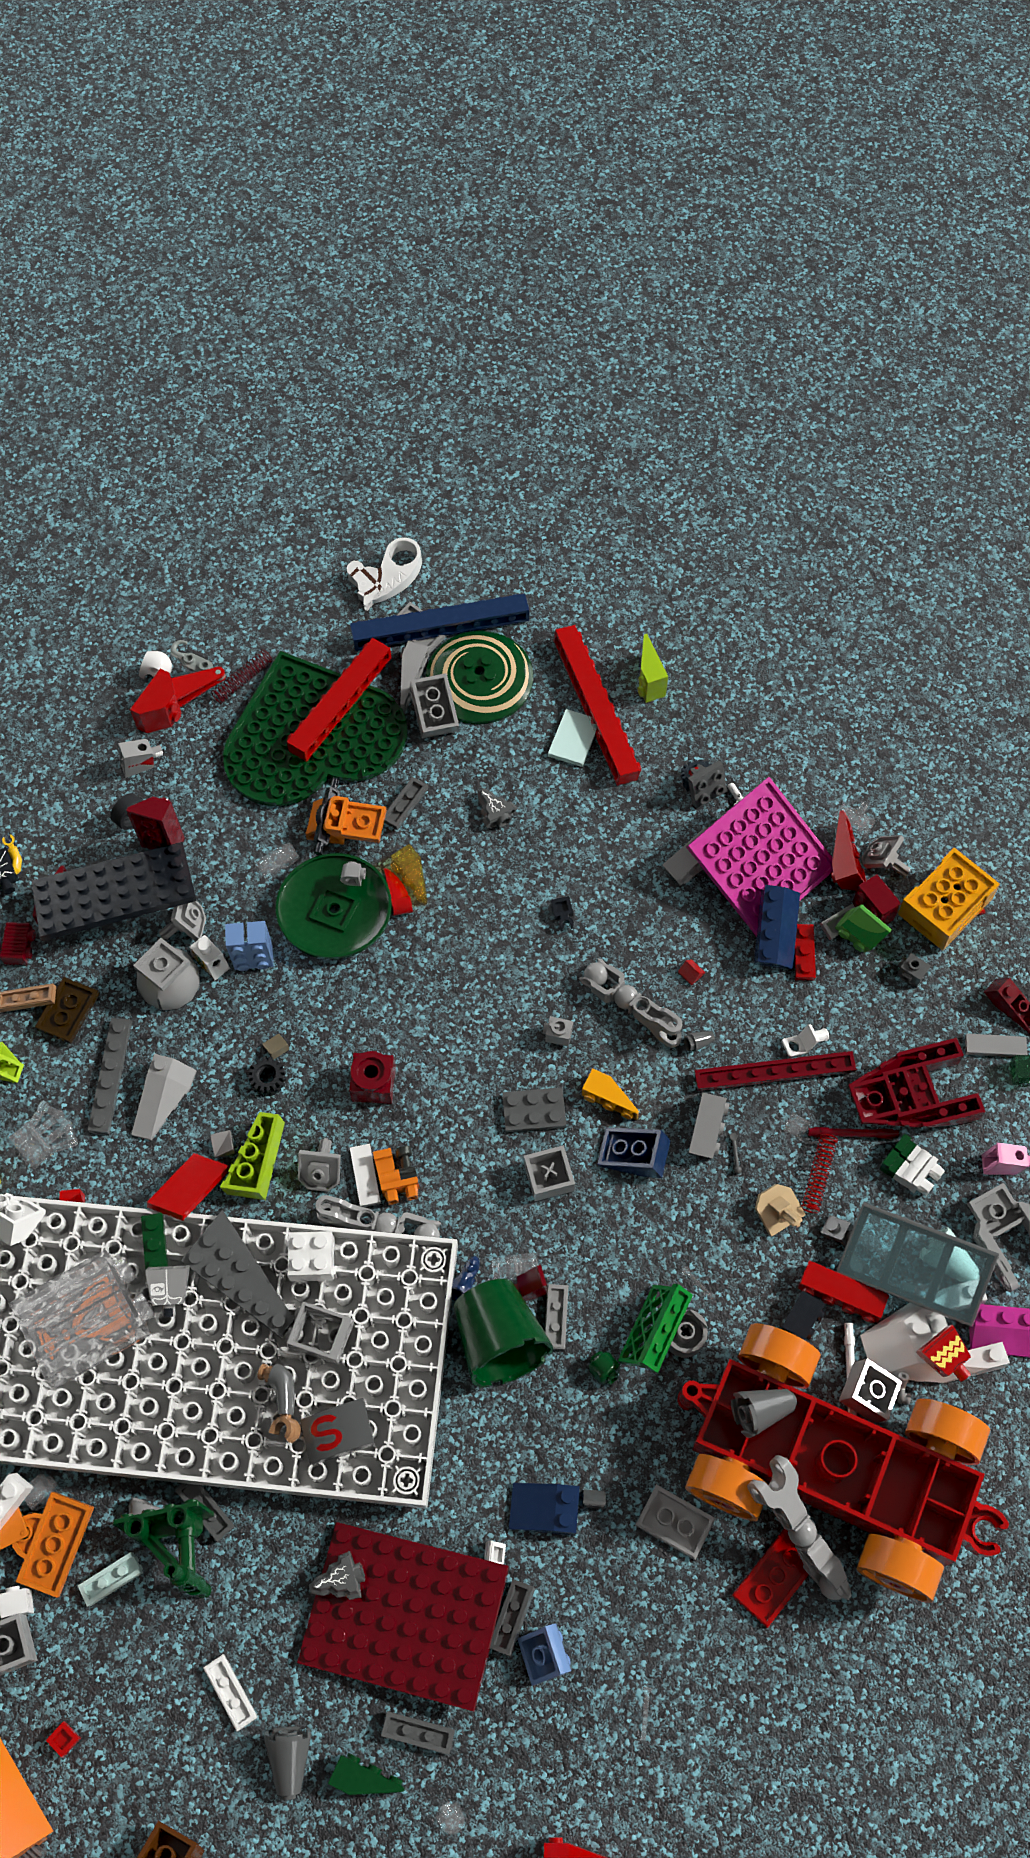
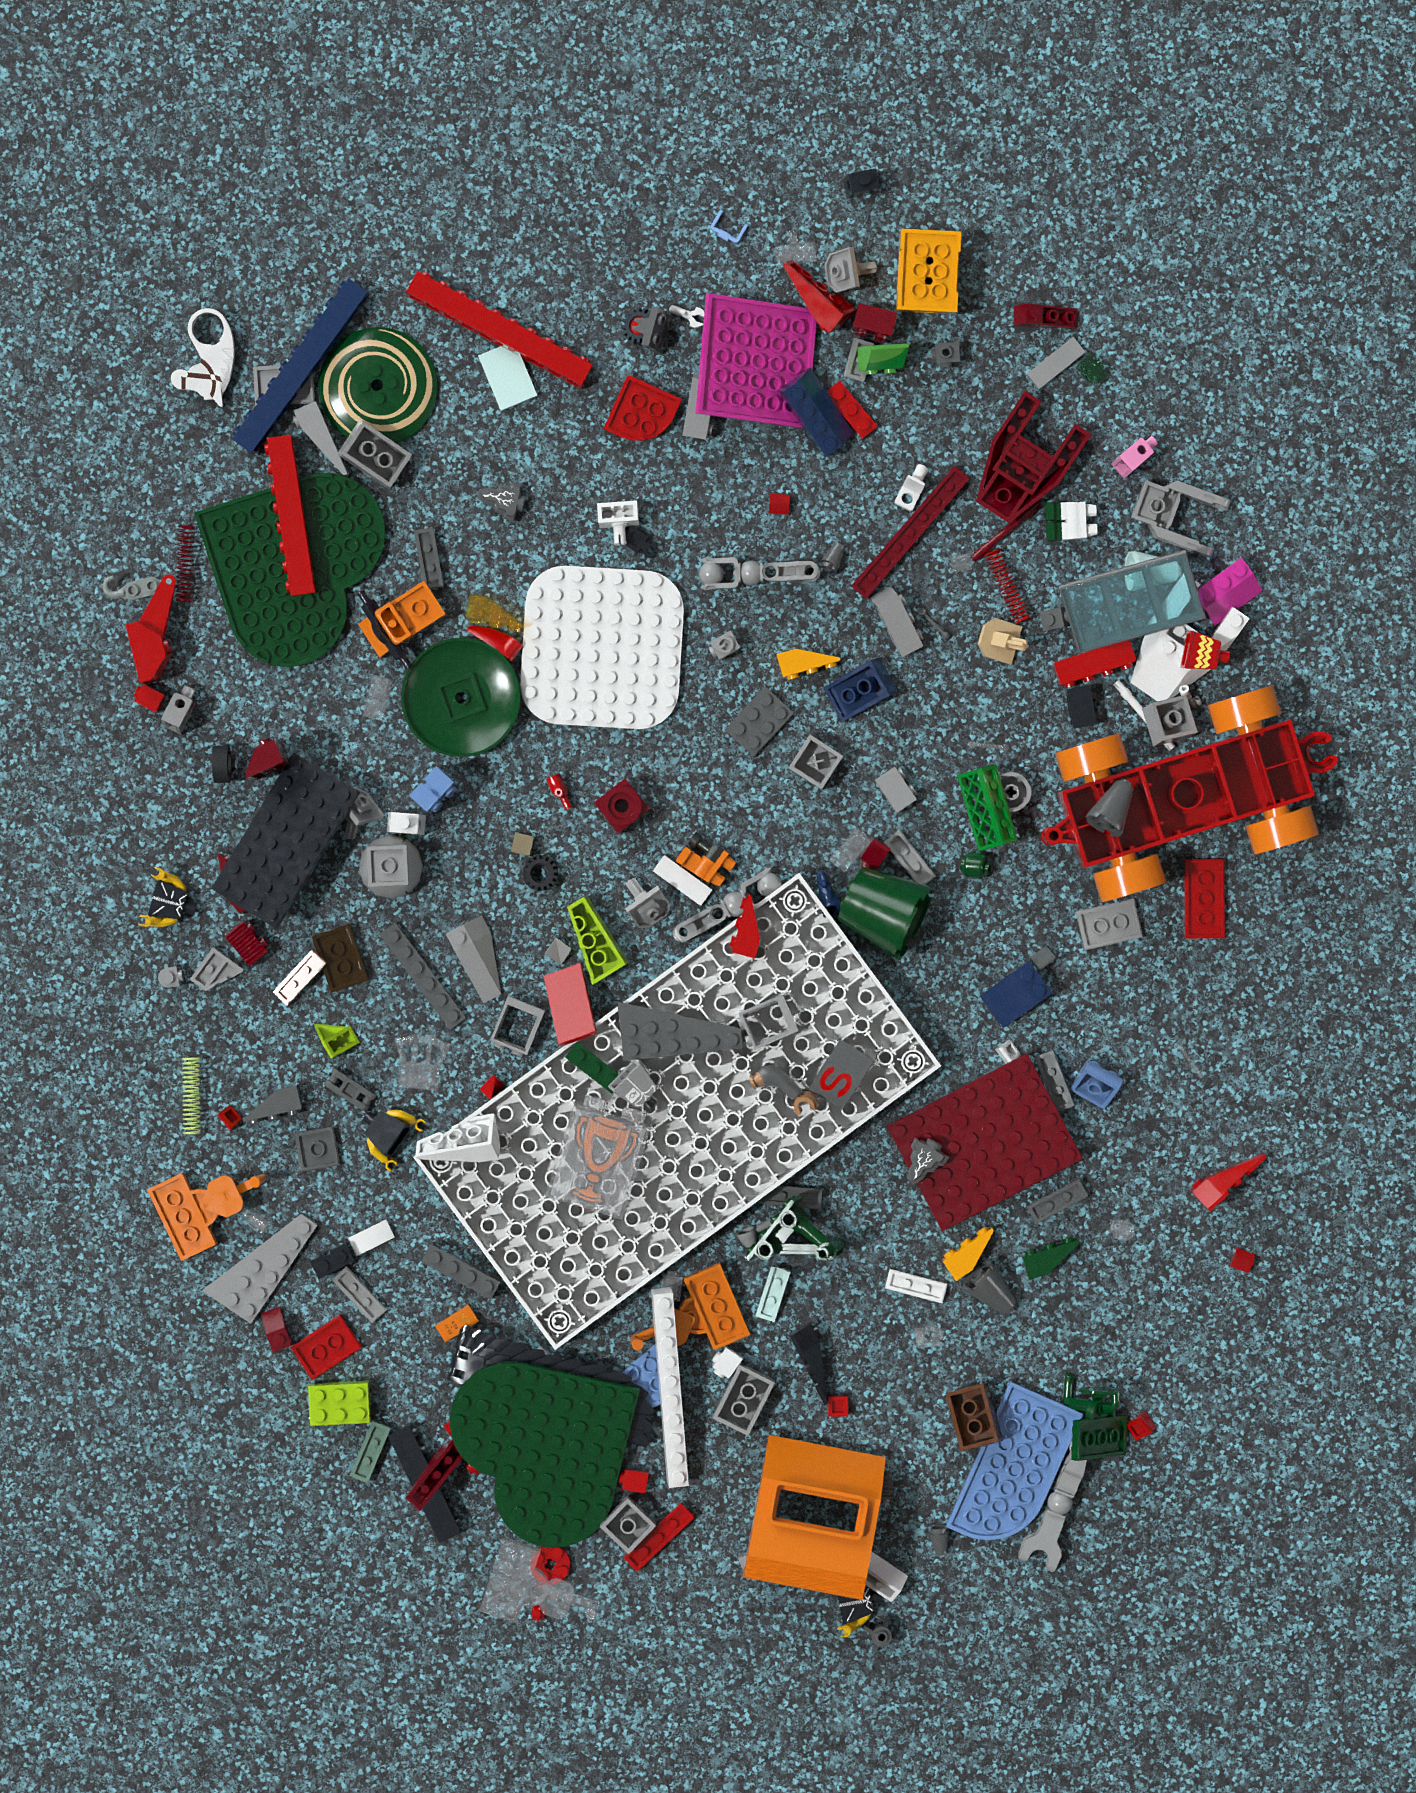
camera: 40 degrees left, 25 degrees up
white helmet [139,651,172,679] -> none
white brick [288,1231,334,1282] -> none
light grey plate [340,861,366,886] -> none
lime slope [637,634,668,703] -> none
light grey piece [747,1455,852,1600] -> none
none -> red brick [134,684,166,713]
none -> light grey window [490,996,545,1057]
none -> white plate [520,566,684,729]
none -> red piece [546,773,572,810]
none -> white brick [597,501,639,545]
none -> red plate [603,375,682,441]
none -> light blue piece [711,209,748,244]
none -> red slope [729,894,760,959]
none -> black wedge [789,1322,828,1406]
none -> black torso [843,169,883,199]
none -> light grey brick [874,767,917,813]
none -> clear brick [914,1324,944,1348]
none -> light orange slope [942,1226,994,1281]

